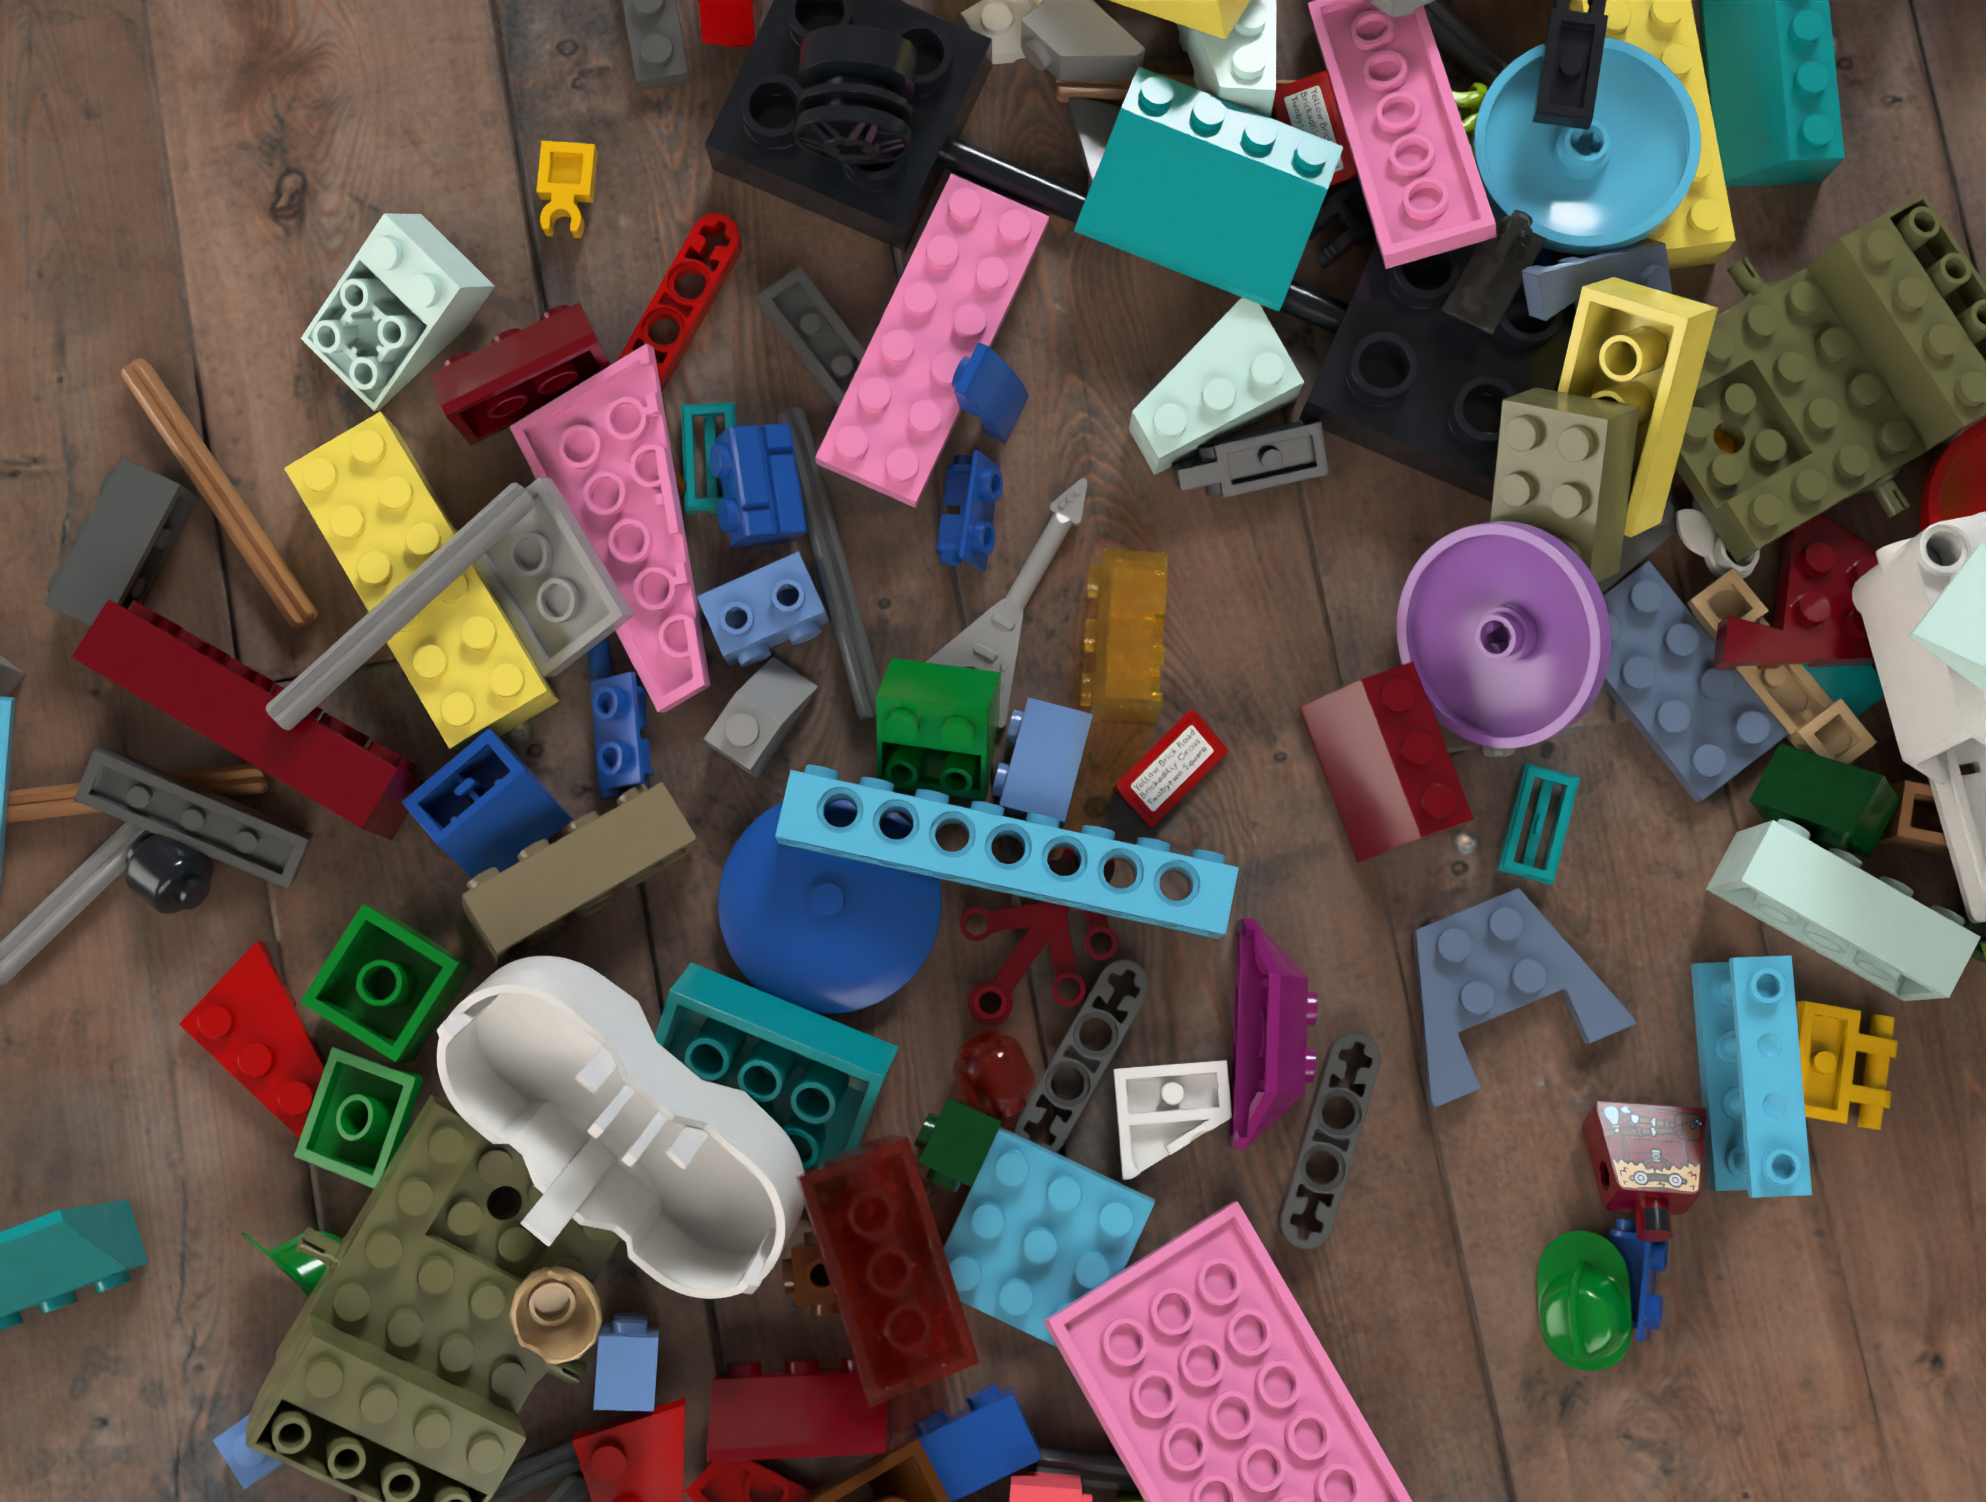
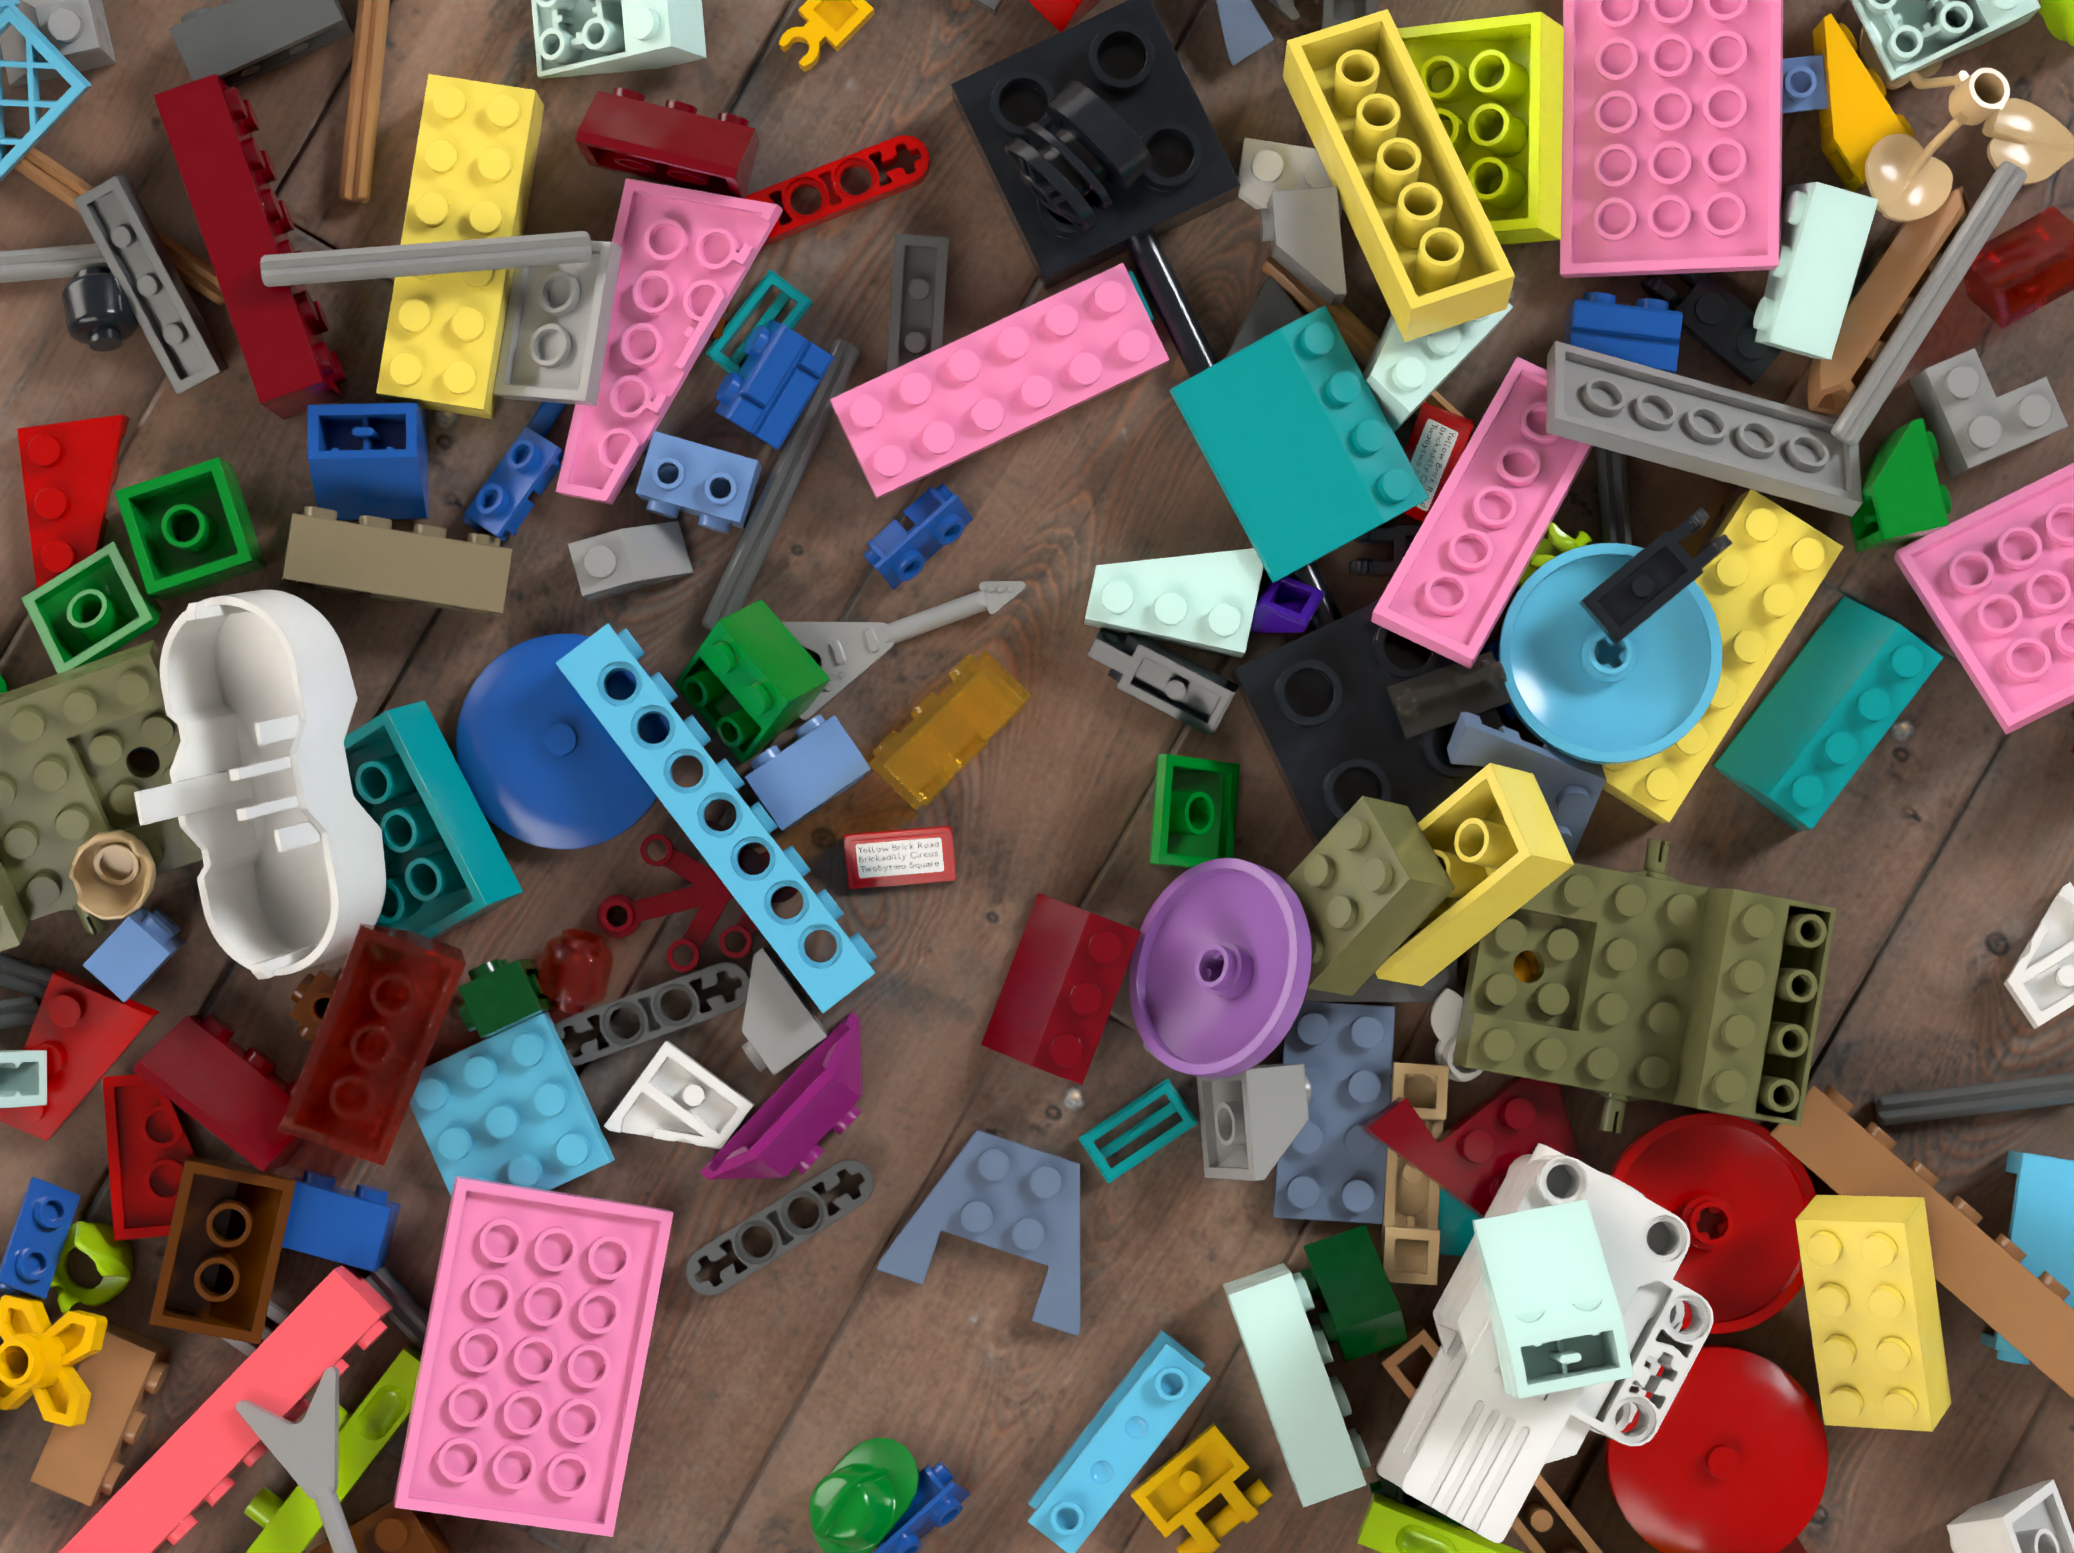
camera: 40 degrees right, 5 degrees up
blue slope [952,342,1029,444] -> none
torso [1583,1101,1707,1242] -> none
none -> light grey slope [742,948,830,1075]
none -> green slope [1148,754,1240,868]
none -> light grey slope [1197,1064,1311,1181]
none -> dark purple slope [1250,576,1325,633]

